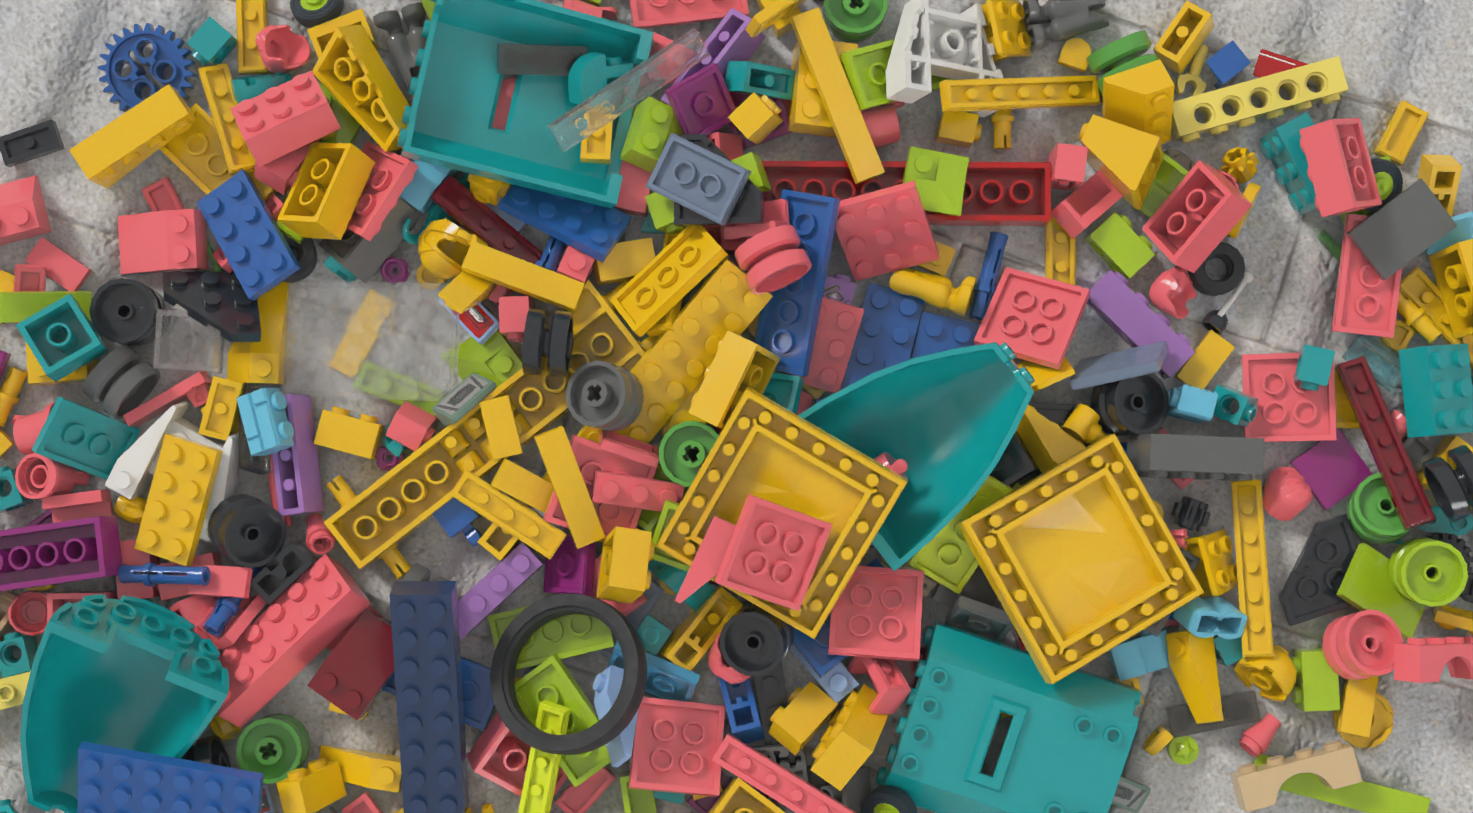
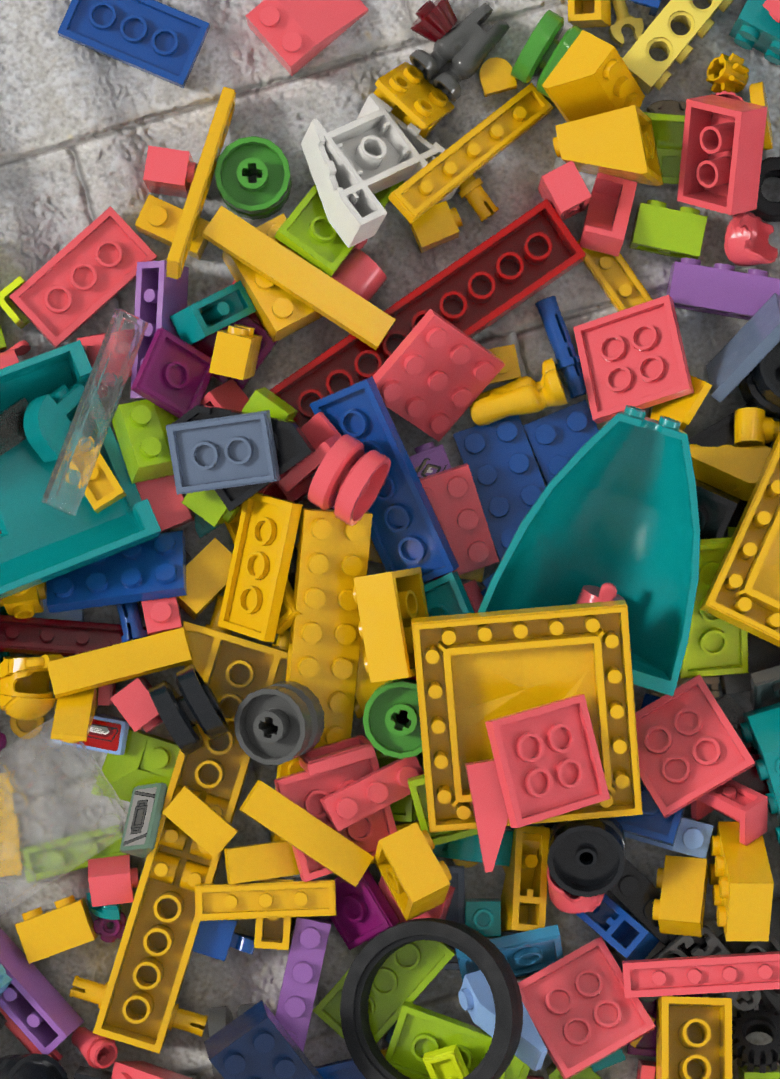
camera: 35 degrees left, 0 degrees up
lime plate [902,146,969,216] -> none

